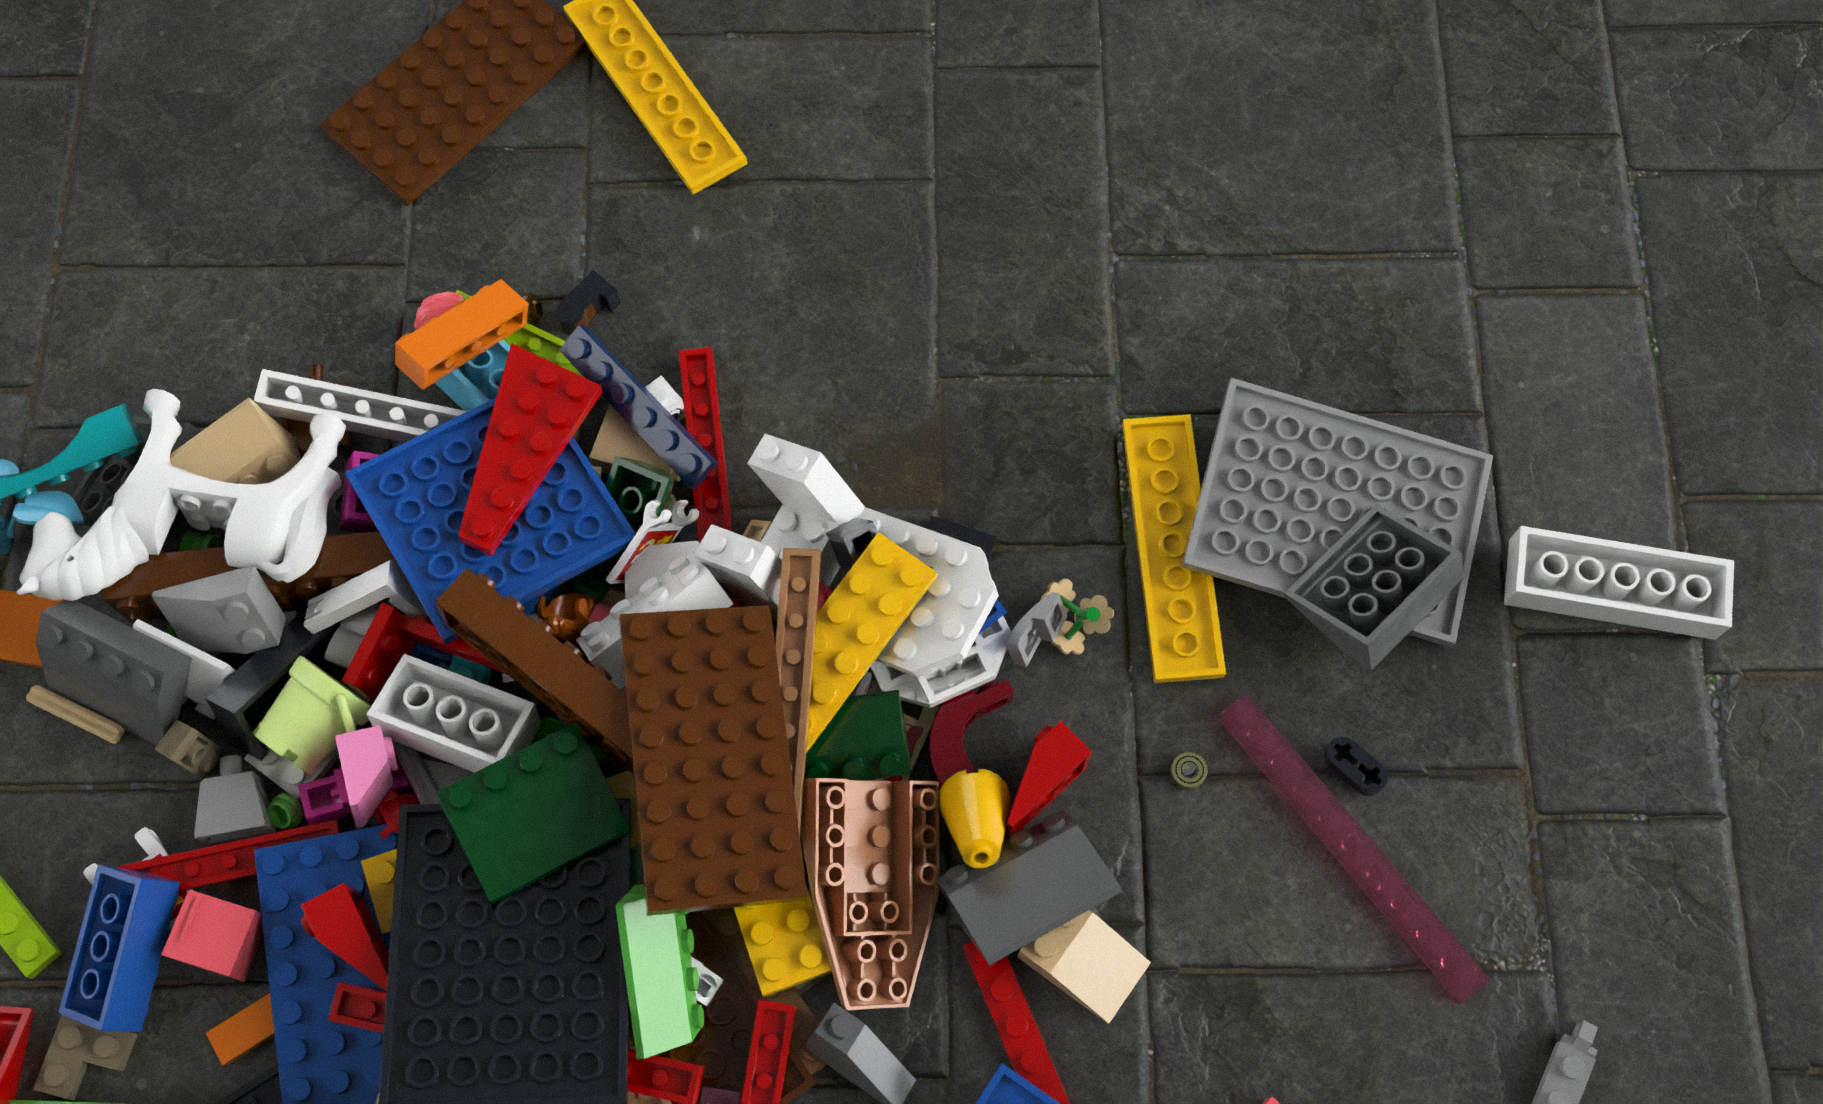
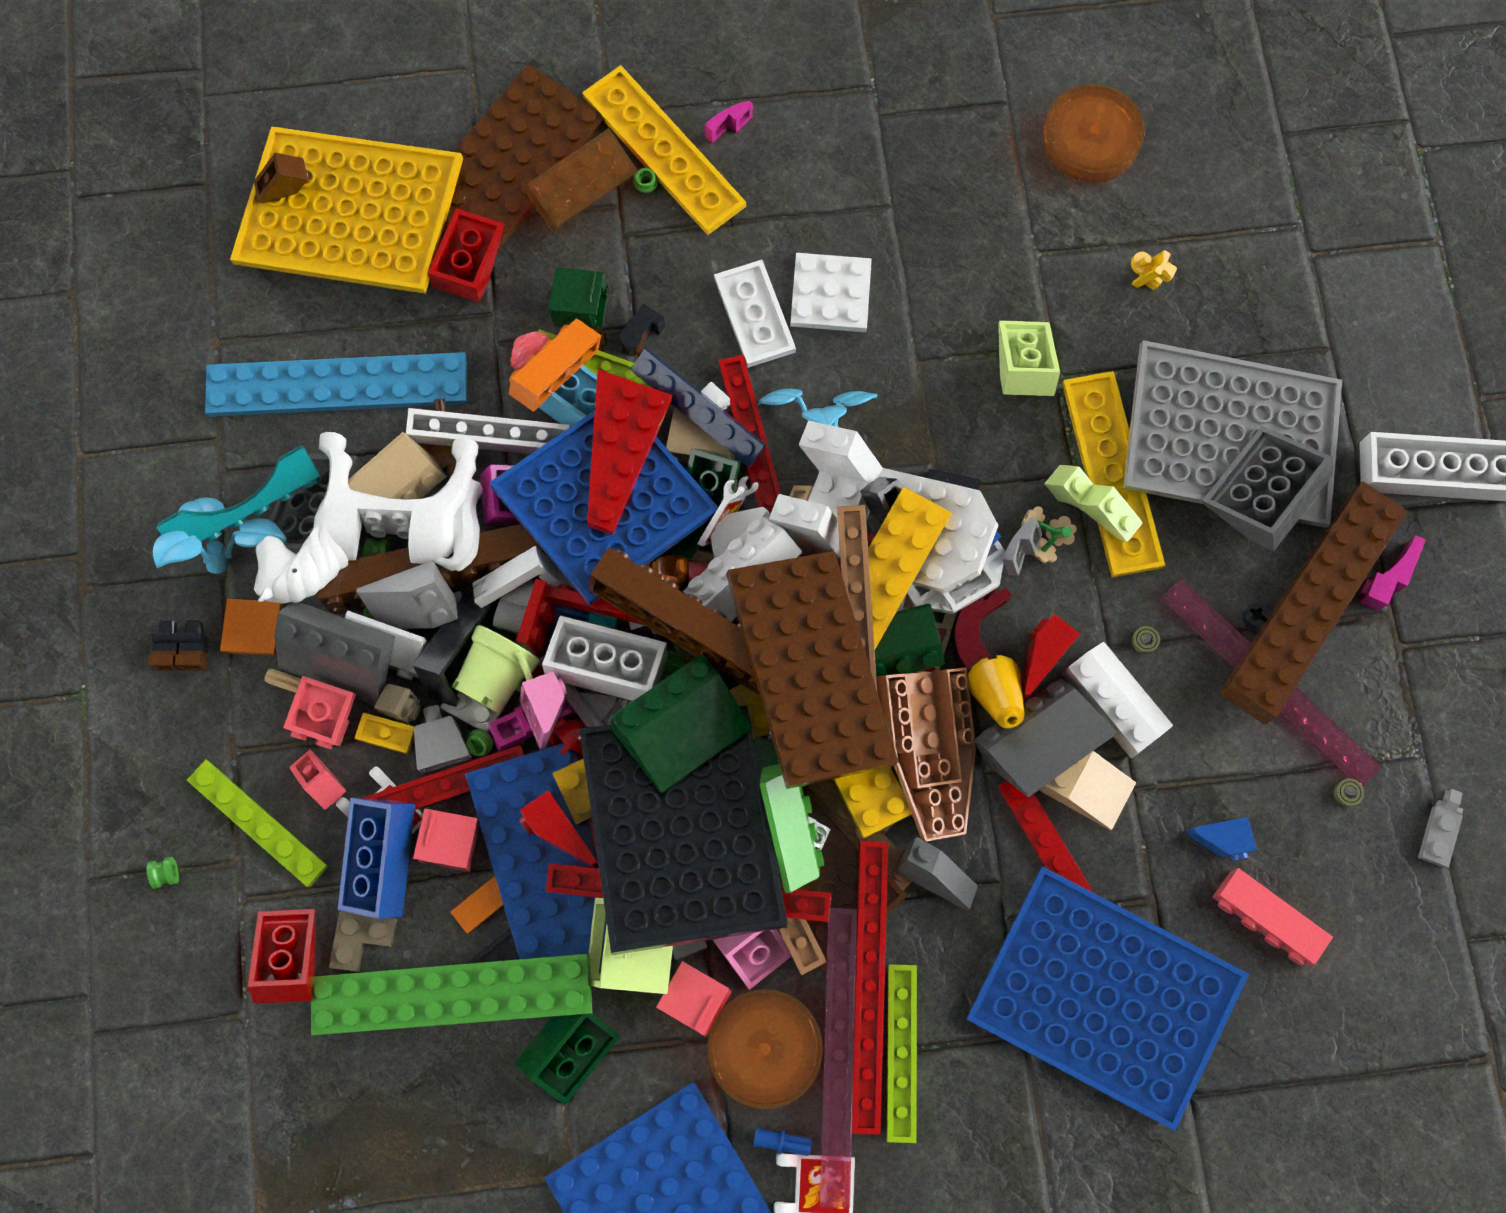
camera: 10 degrees left, 5 degrees up
none -> dark azure plate [205,352,467,417]
none -> yellow plate [230,127,463,294]
none -> reddish brown slope [254,153,308,203]
none -> coral plate [283,676,356,750]
none -> coral slope [289,749,346,810]
none -> yellow plate [355,712,415,755]
none -> red slope [428,208,504,303]
none -> clear orange brick [524,129,638,232]
none -> dark green piece [548,267,609,331]
none -> bright green plate [633,168,658,193]
none -> dark pink slope [705,101,753,144]
none -> white plate [714,260,796,368]
none -> medium azure plant [757,388,878,427]
none -> white plate [790,253,871,332]
none -> yellowish green slope [998,321,1060,396]
none -> clear orange brick [1042,84,1145,183]
none -> yellowish green arch [1045,465,1143,542]
none -> white slope [1062,642,1173,758]
none -> yellow hips [1131,250,1177,290]
none -> blue slope [1187,817,1257,861]
none -> reddish brown brick [1219,481,1408,725]
none -> olive tile [1334,778,1364,807]
none -> dark pink slope [1359,536,1426,611]

